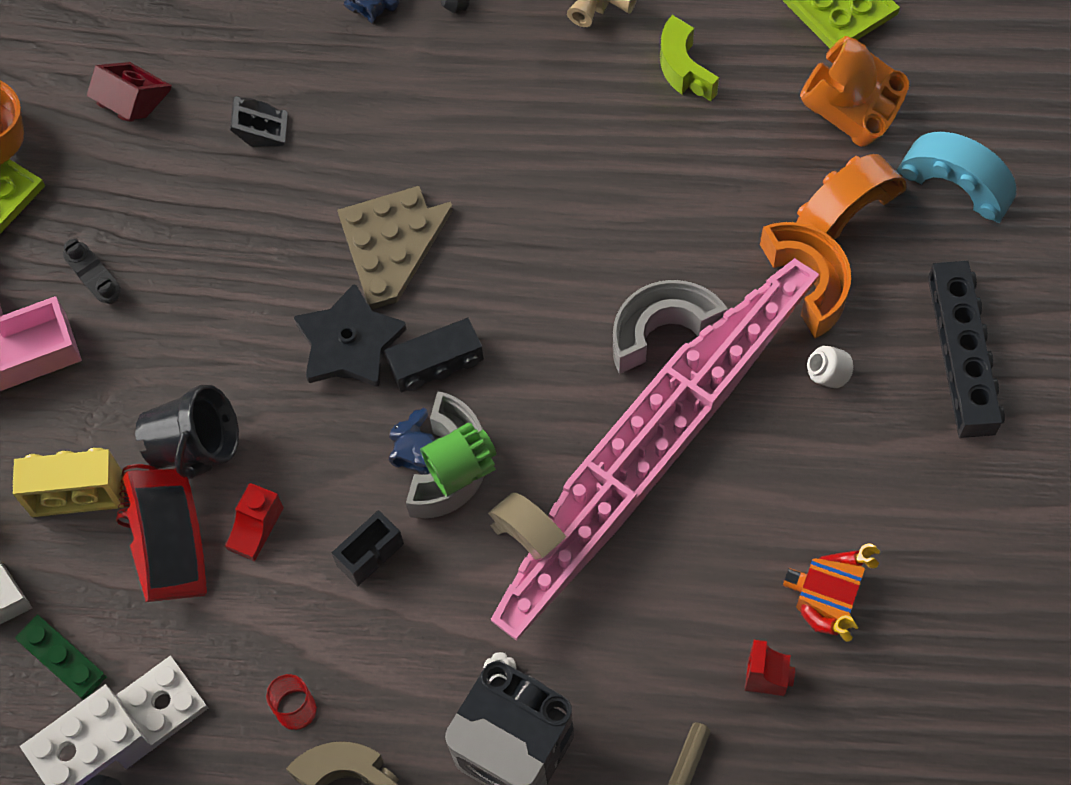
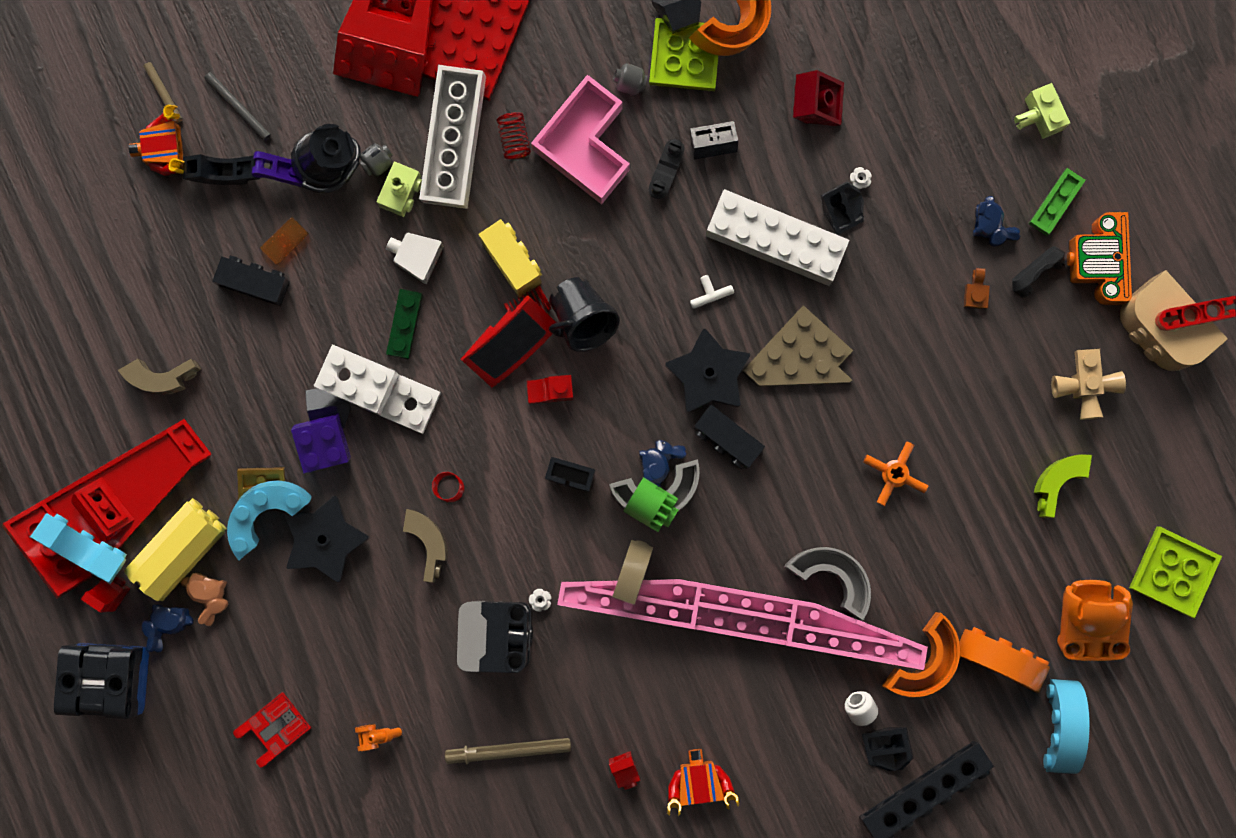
camera: 55 degrees right, 20 degrees up
none -> hinge [690,121,738,160]
none -> white piece [690,275,734,309]
none -> white brick [705,189,849,286]
none -> white plate [850,167,872,189]
none -> black slope [862,727,914,771]
none -> orange bar [863,442,928,506]
none -> dark orange plate [964,268,990,309]

